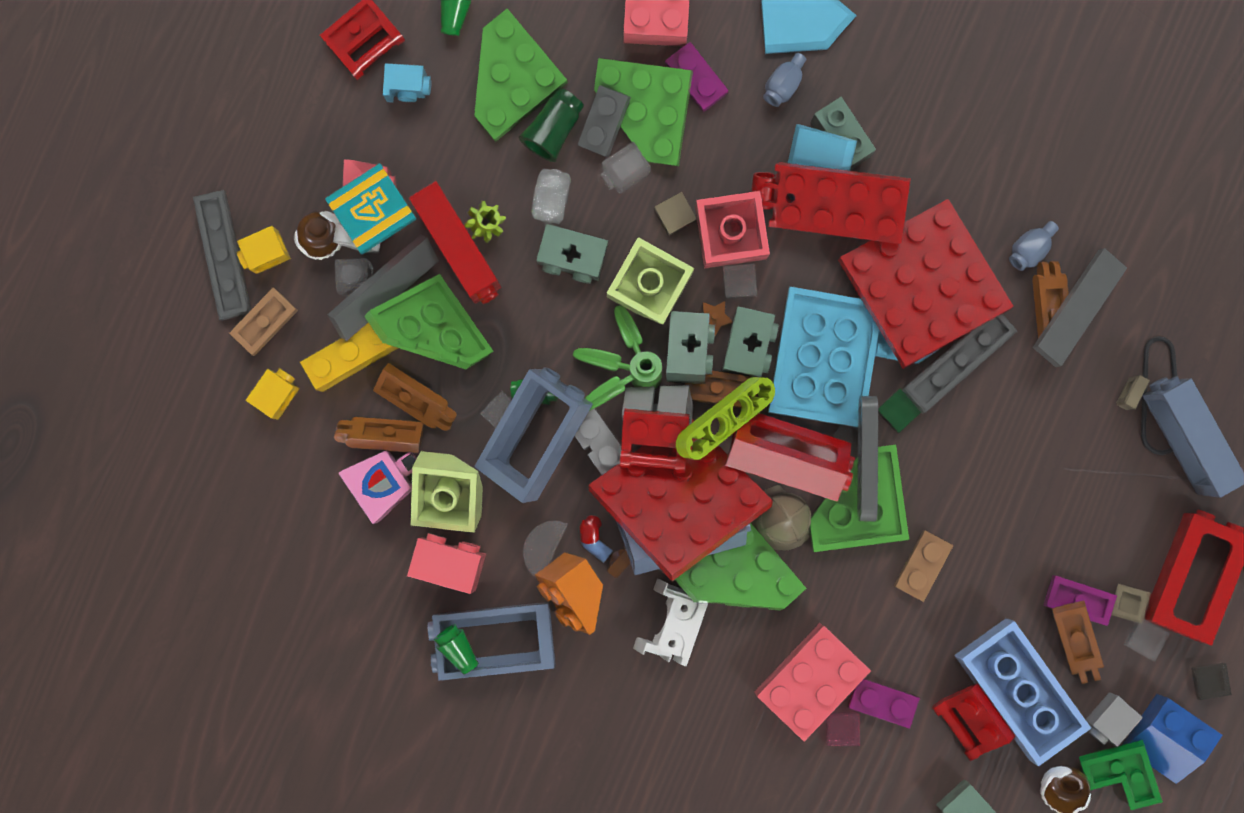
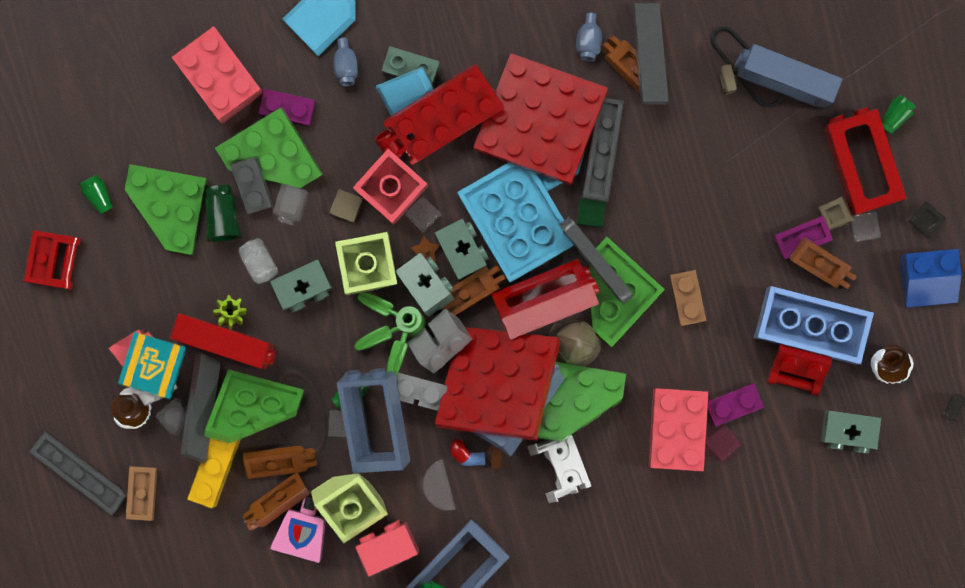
camera: 40 degrees left, 0 degrees up
yellow brick [237,226,291,274] -> none
yellow brick [245,368,300,420] -> none
medium azure brick [383,64,431,102] -> none
orange slope [535,552,603,635] -> none
red plate [620,408,690,473] -> none
lime beam [676,377,775,460] -> none
green plate [1079,740,1163,810] -> none
light grey brick [1085,692,1143,747] -> none

